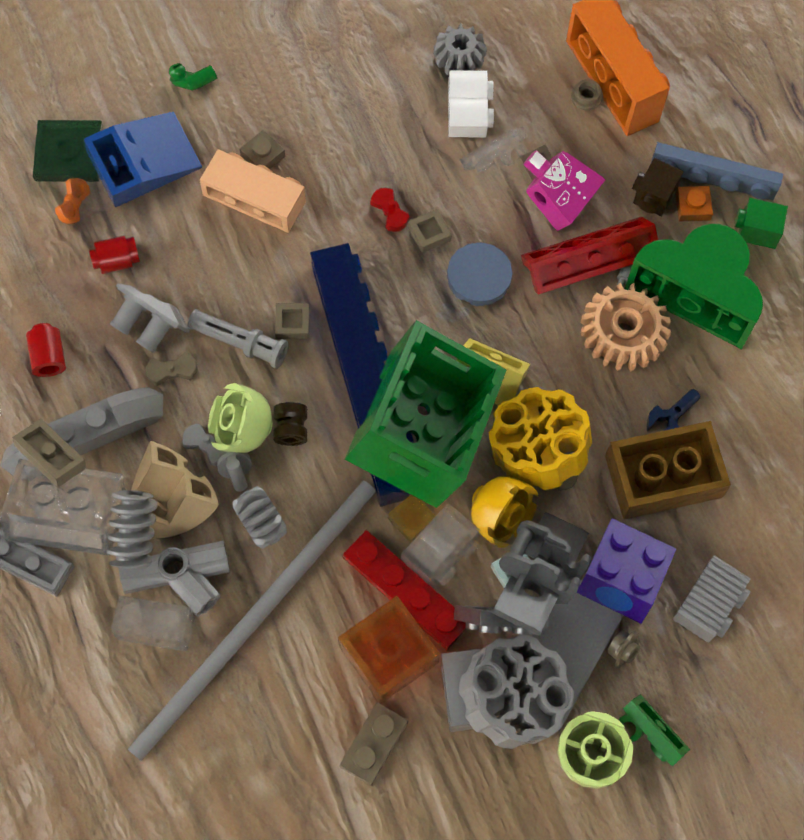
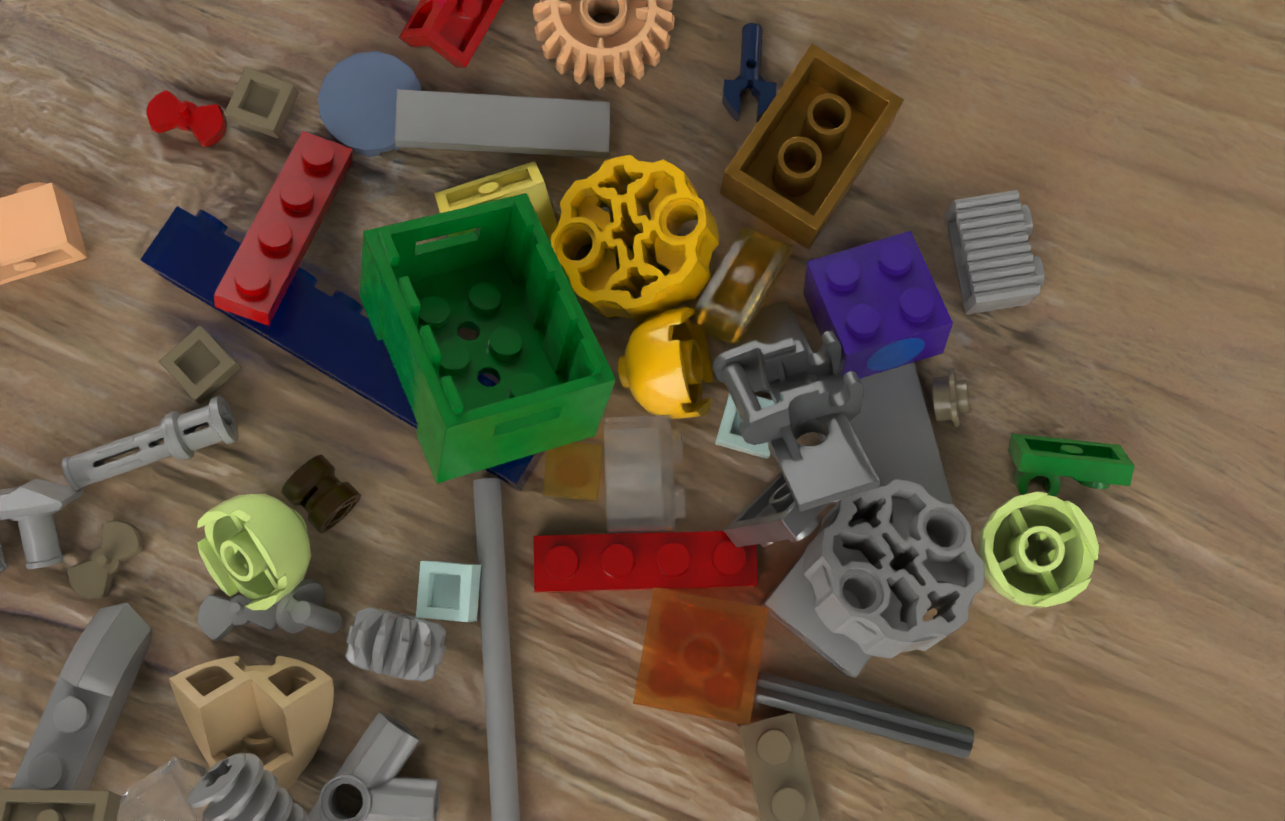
camera: 45 degrees left, 10 degrees up
none -> red plate [214,131,353,326]
none -> light grey tile [395,89,610,158]
none -> light aqua plate [416,561,481,622]
none -> clear yellow brick [695,226,792,343]
none -> dark grey axle [752,672,974,758]

